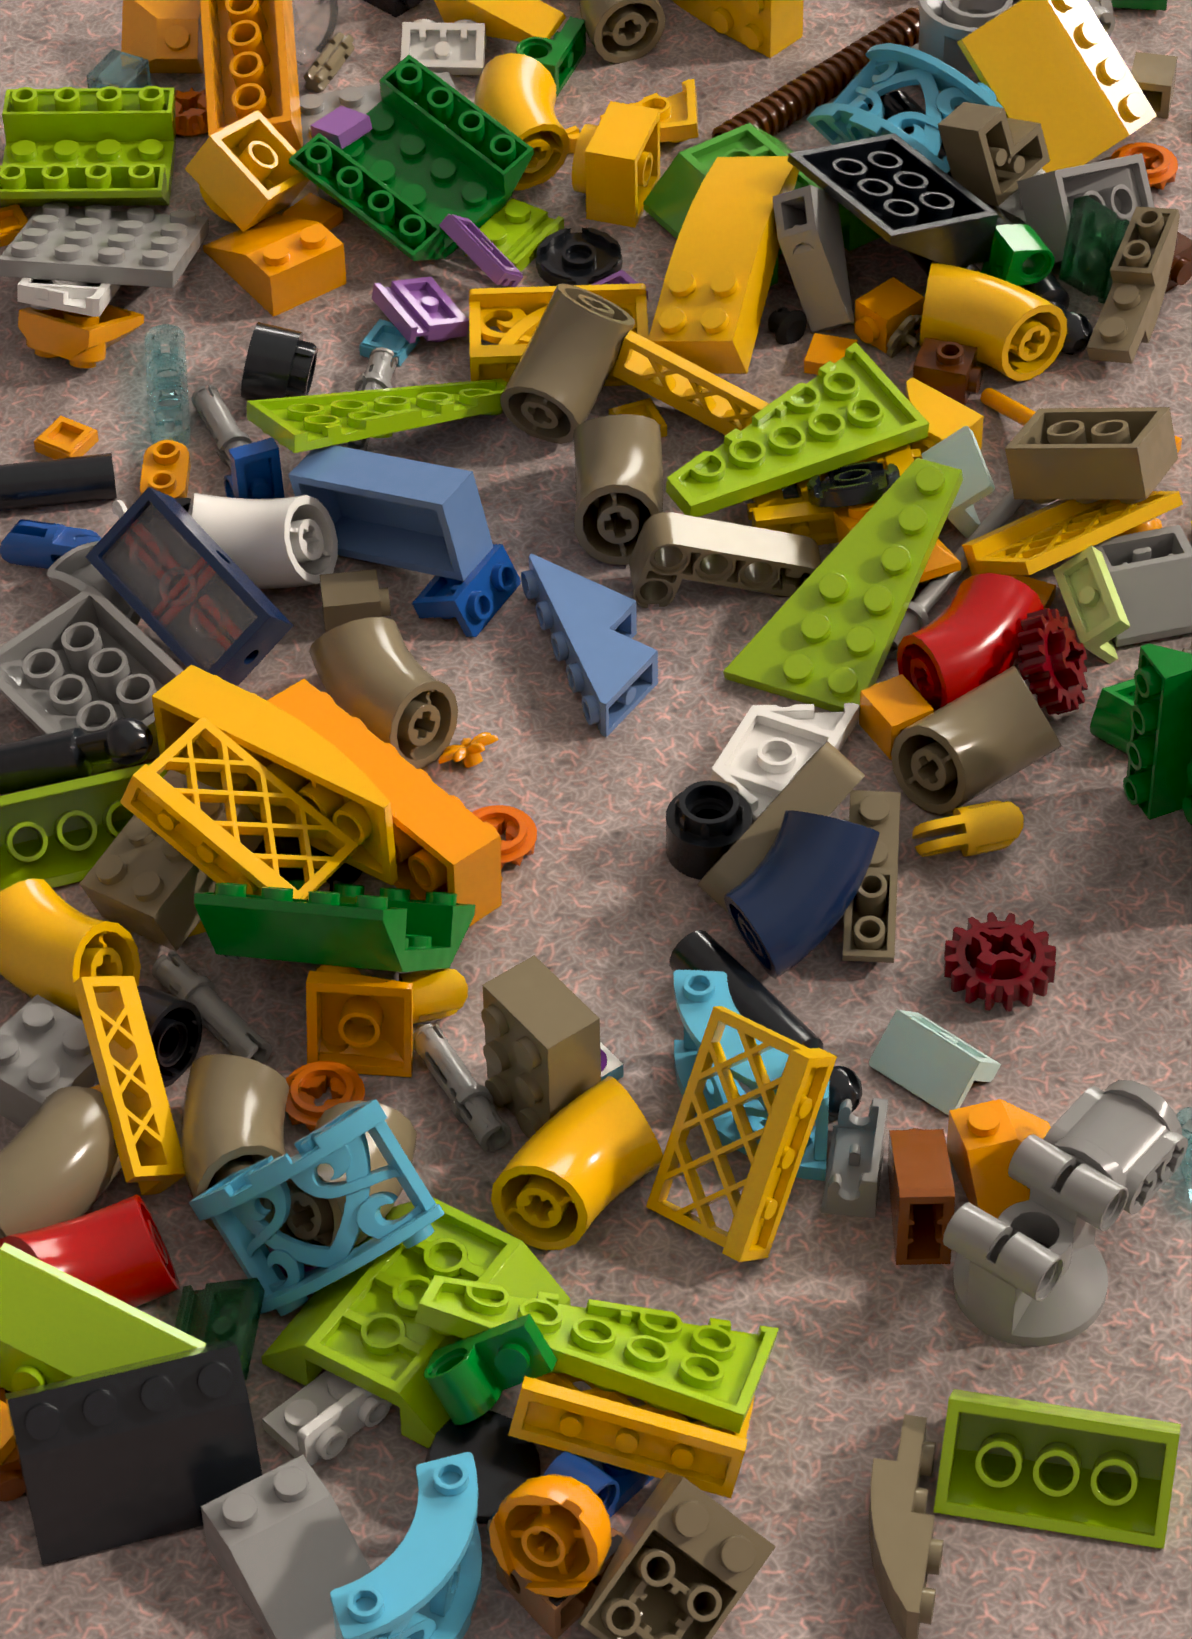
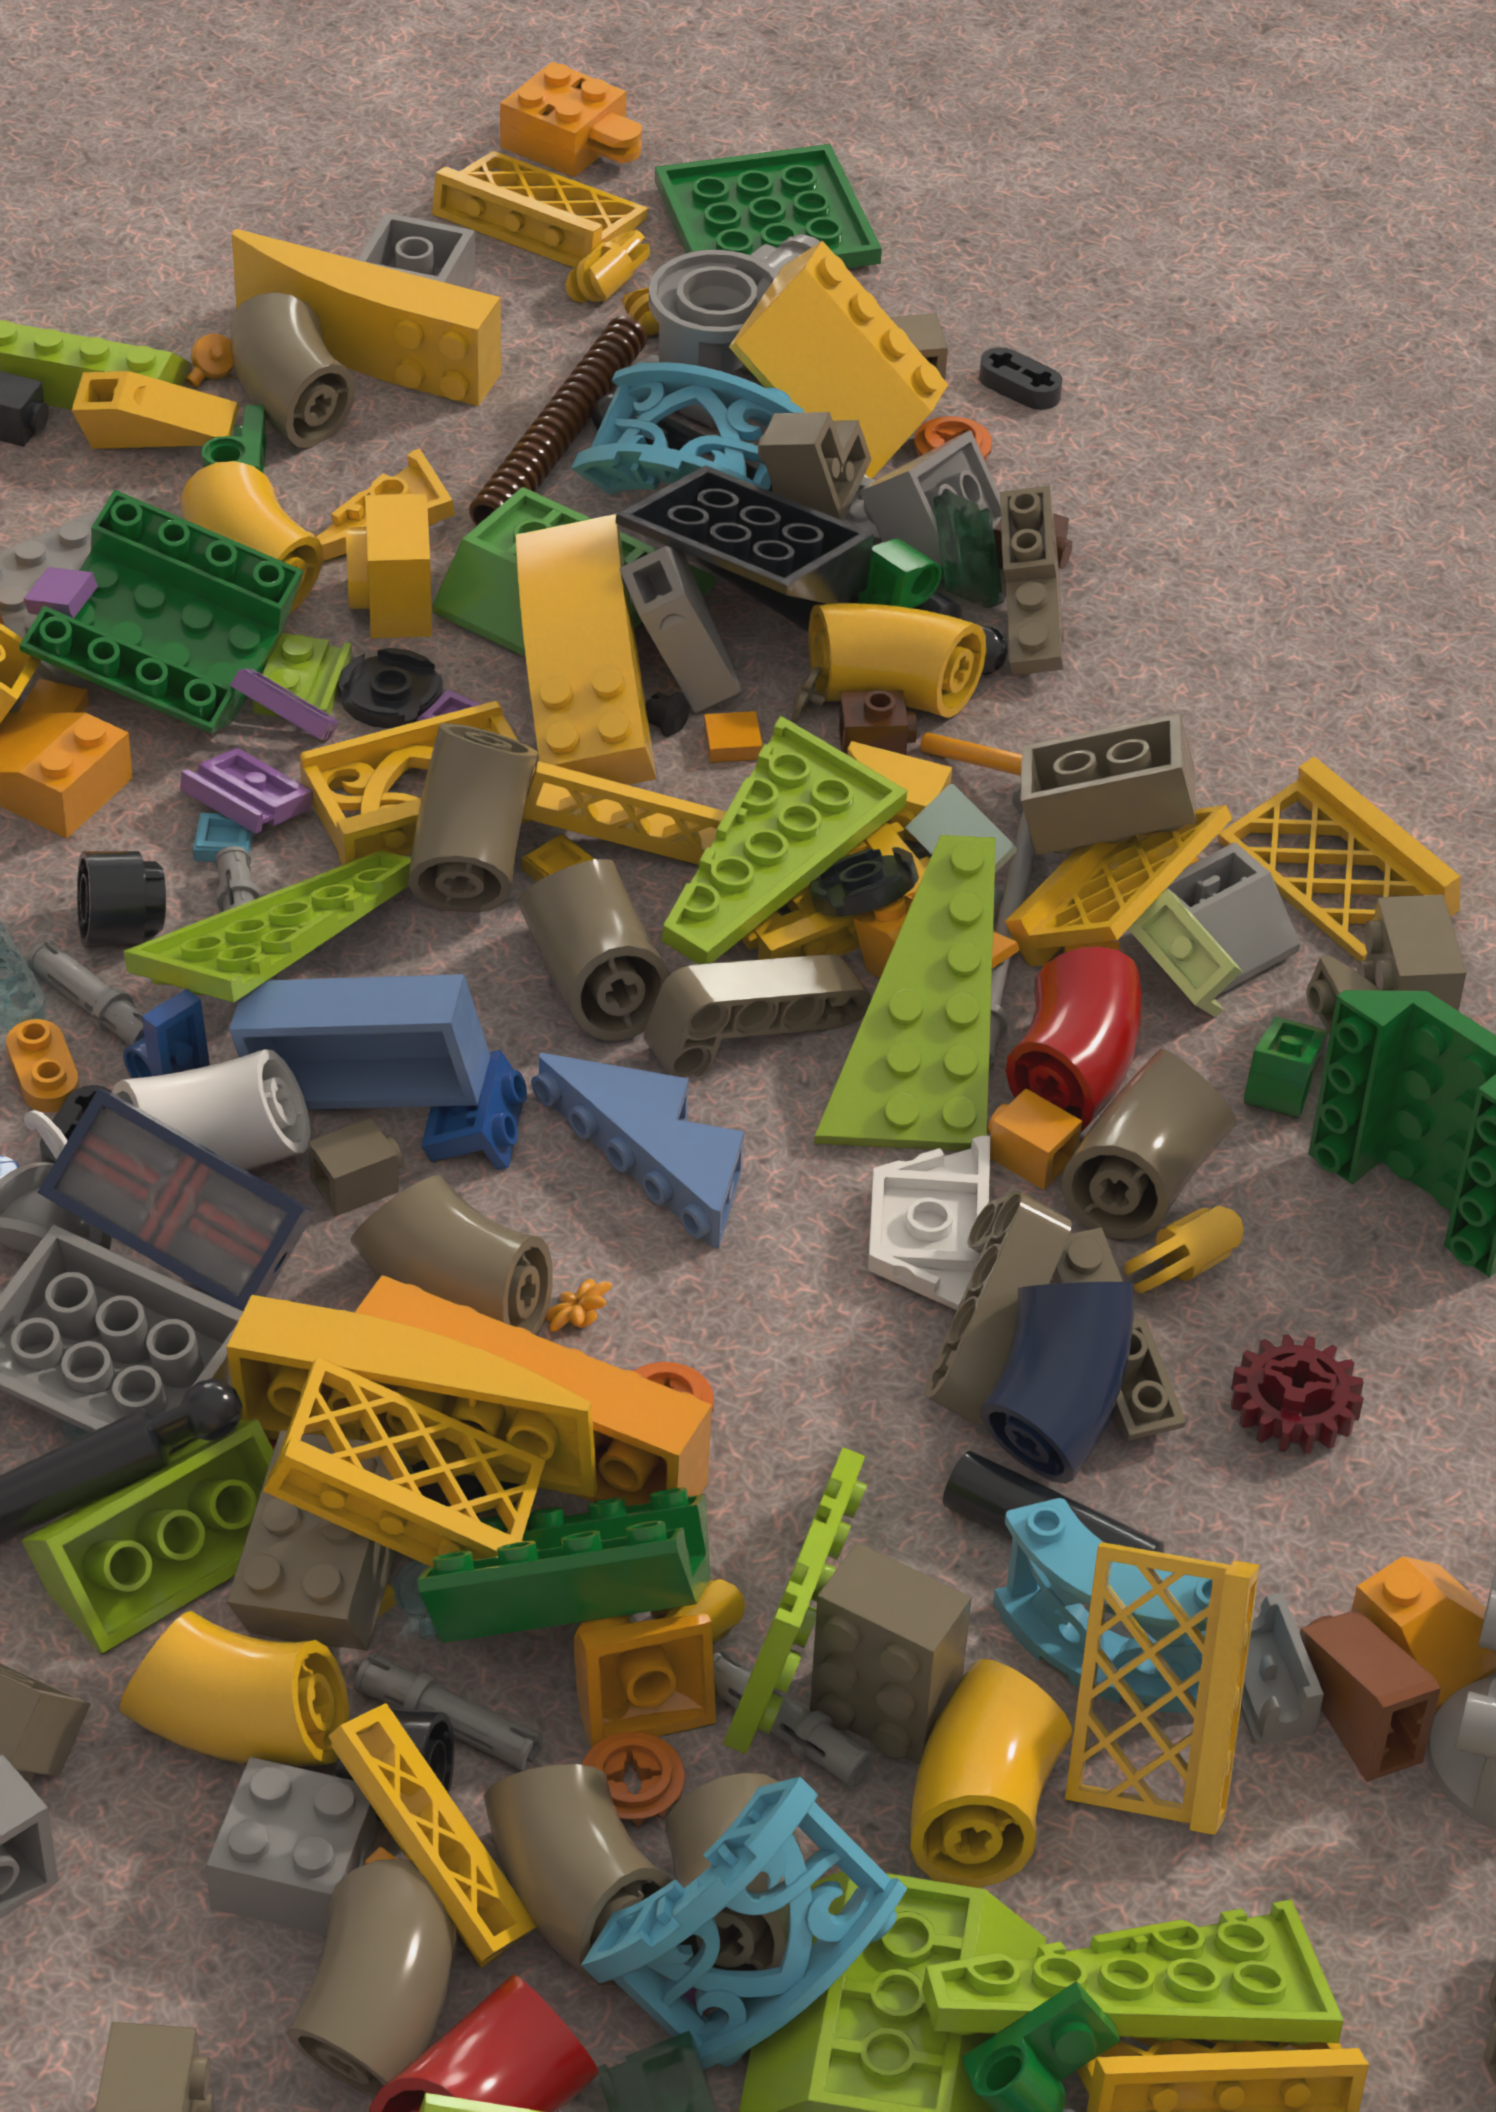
camera: 25 degrees left, 0 degrees up
white bracket [400,19,487,76] -> none
black piece [666,780,752,880] -> none
light orange brick [854,277,925,354] -> none
light aqua panel [869,1010,1001,1115] -> none
dark red gear [1018,608,1088,715] -> none
none -> lime wing [722,1447,868,1755]

